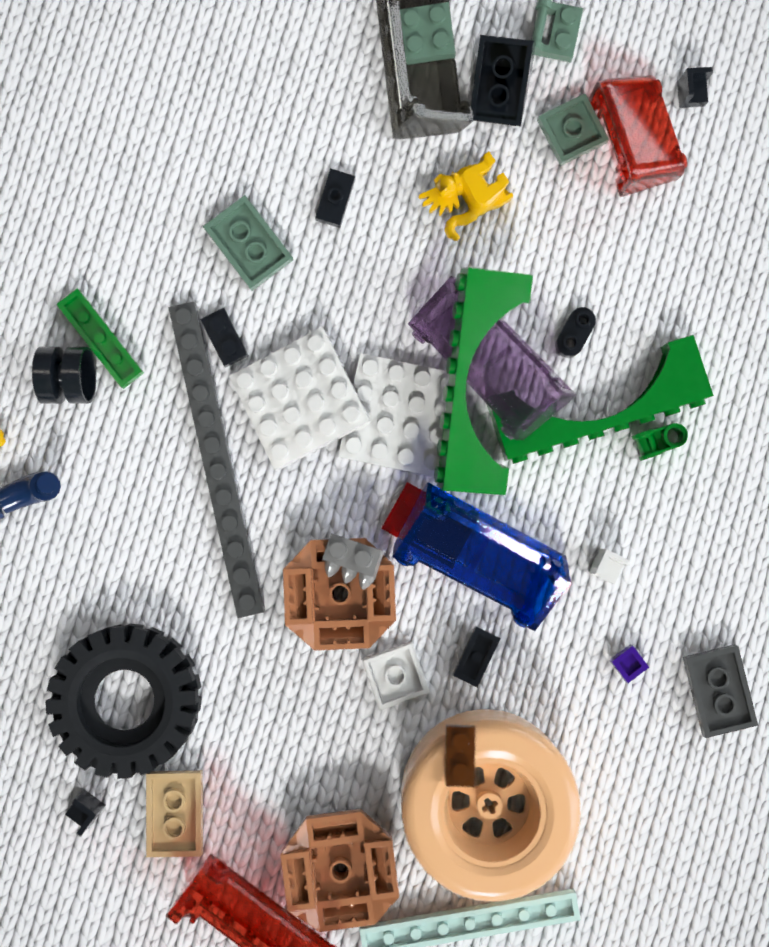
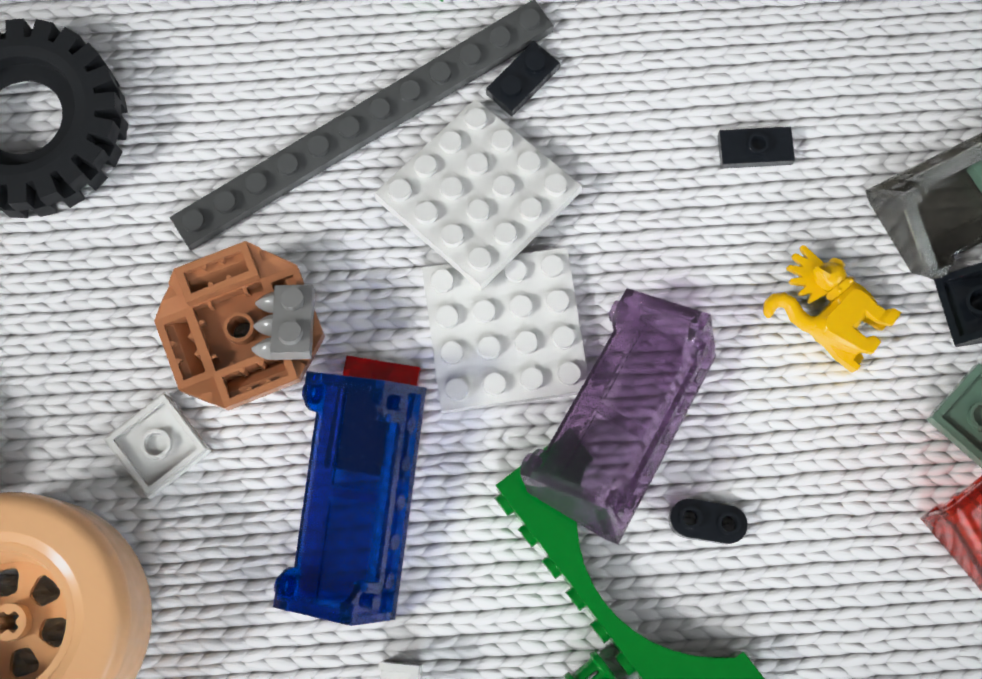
camera: 75 degrees right, 10 degrees down
sand green plate [203,195,294,291] -> none
green arch [434,267,533,495] -> none
reddish brown plate [445,725,476,787] -> none
black plate [452,626,501,688] -> none

